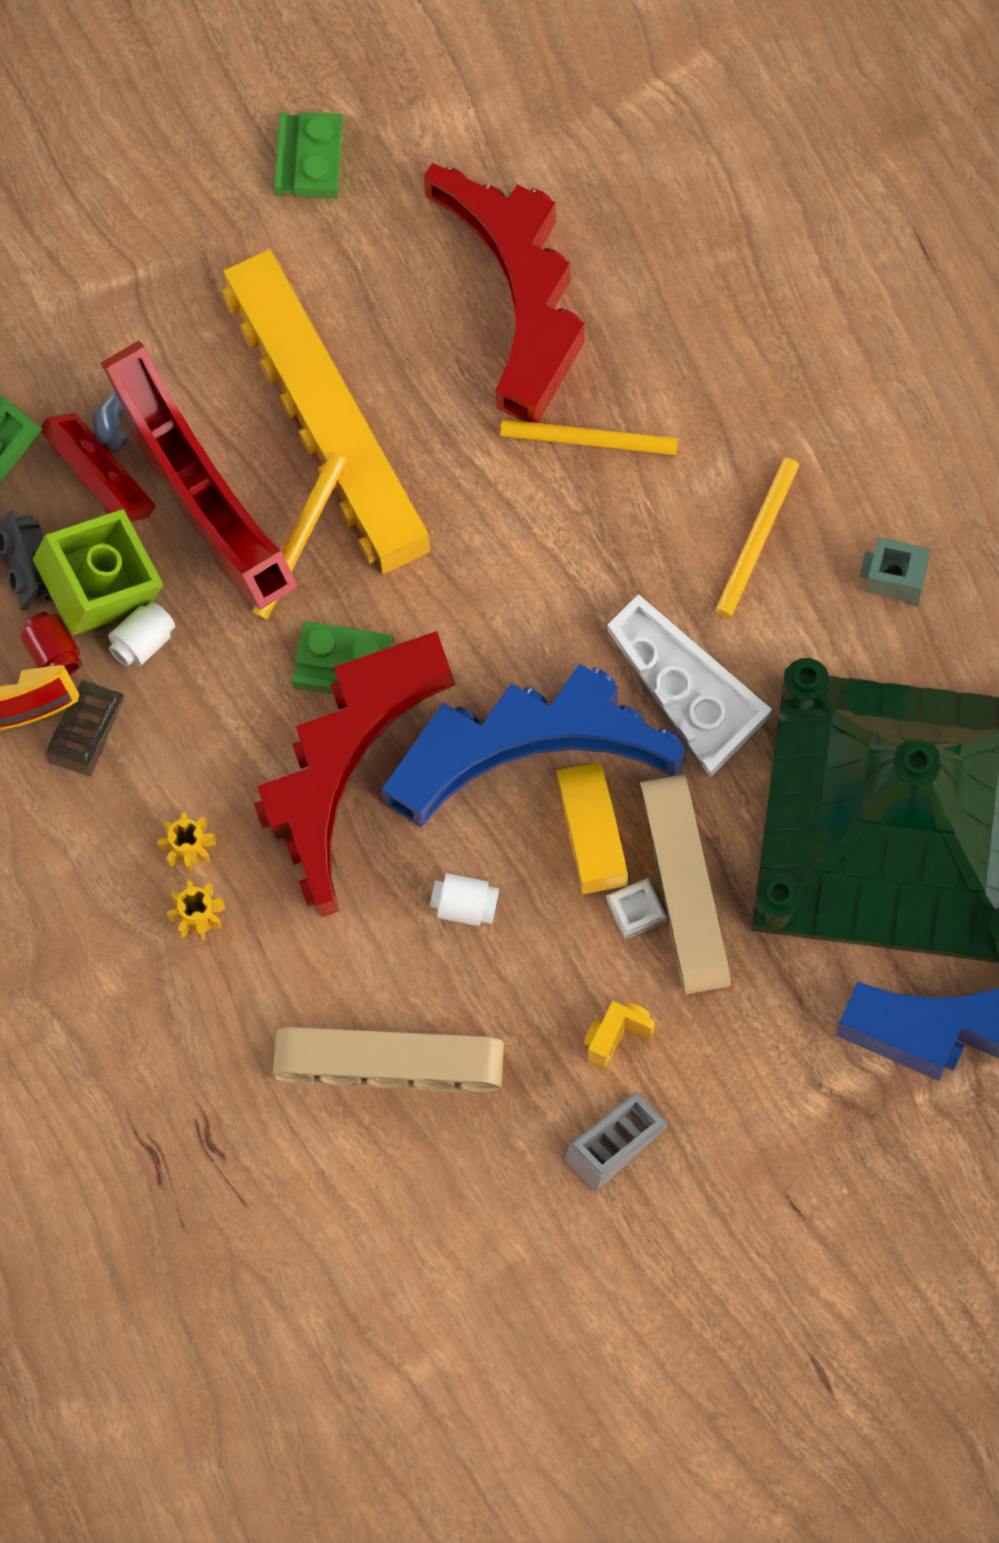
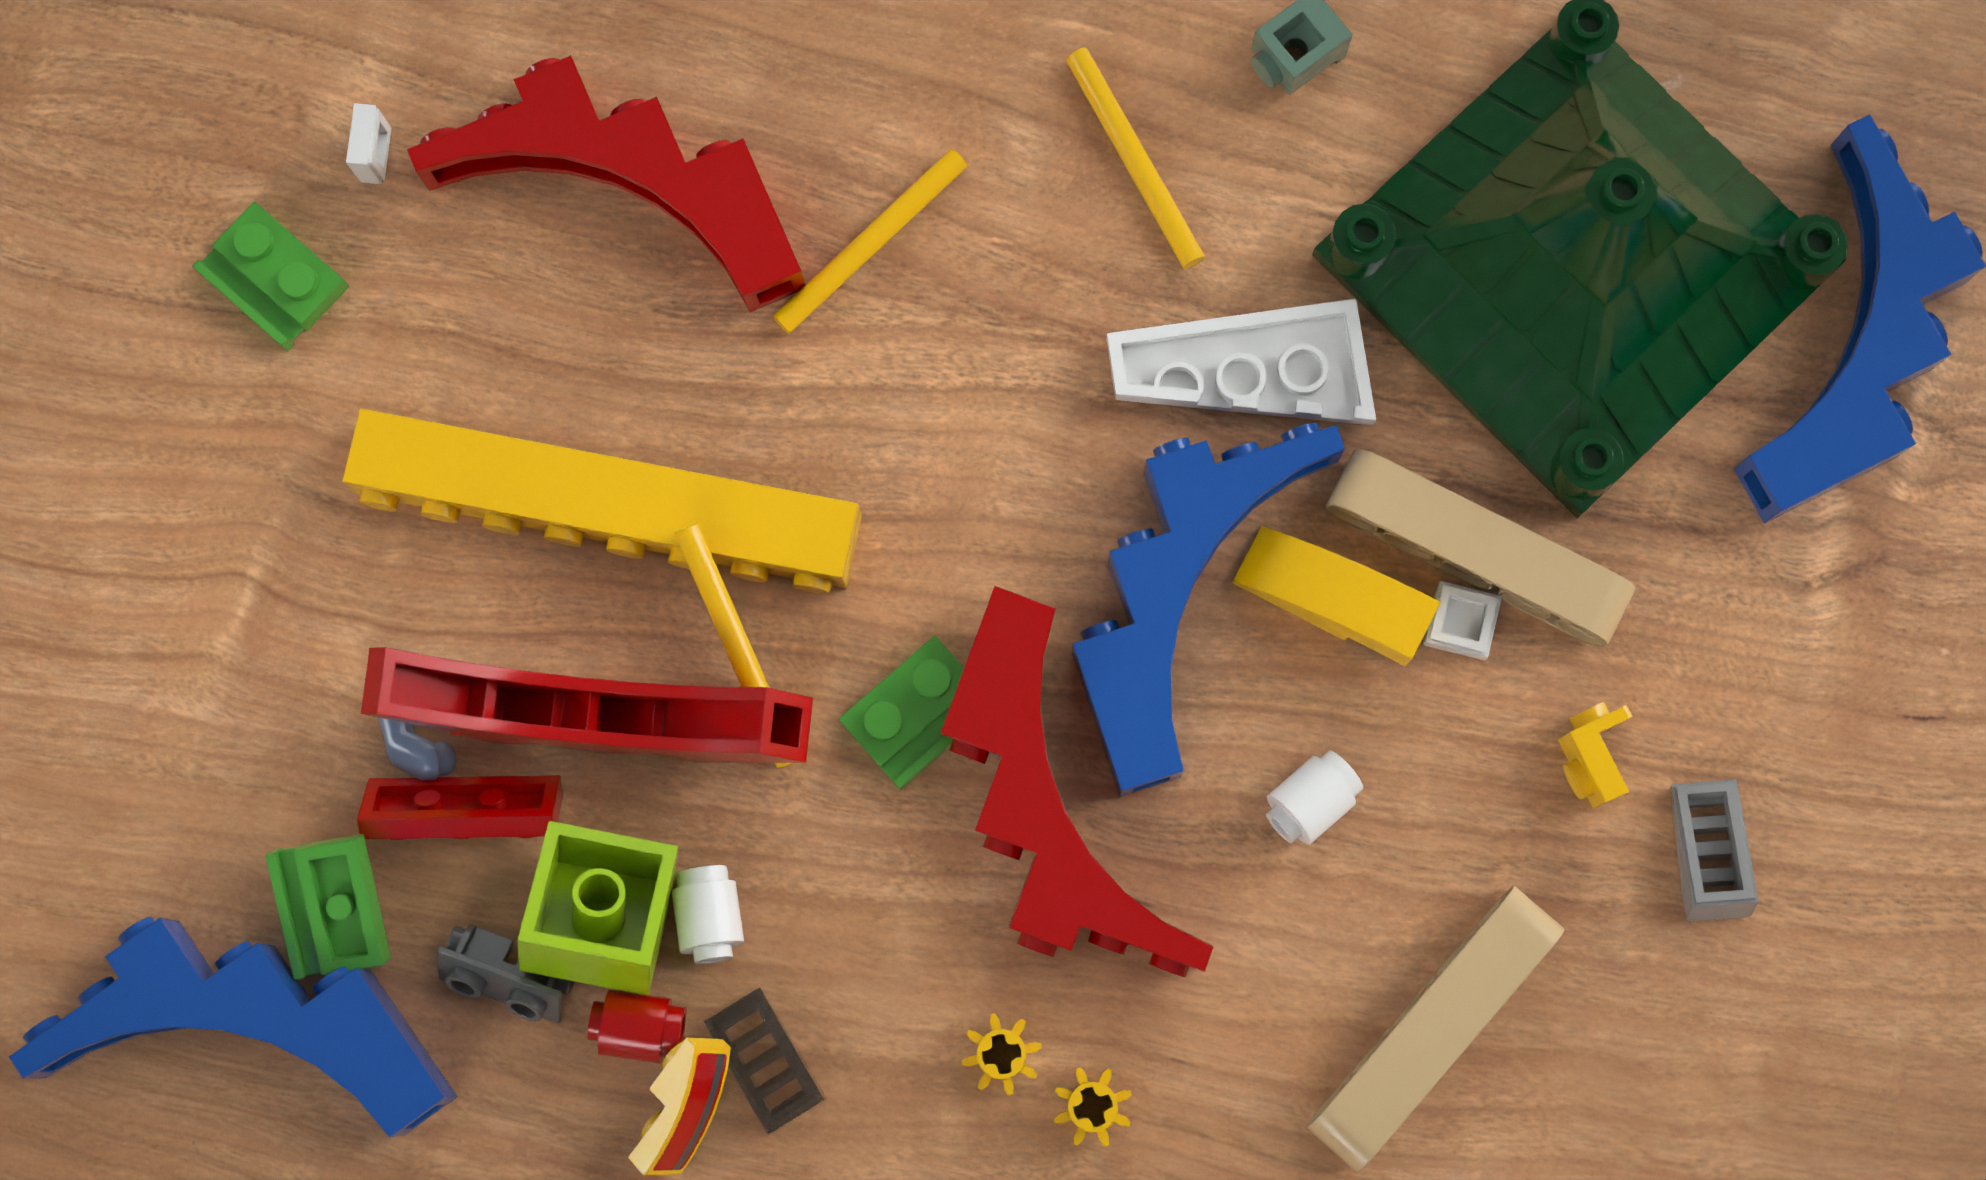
camera: 50 degrees left, 10 degrees up
none -> white tile [346,103,392,184]

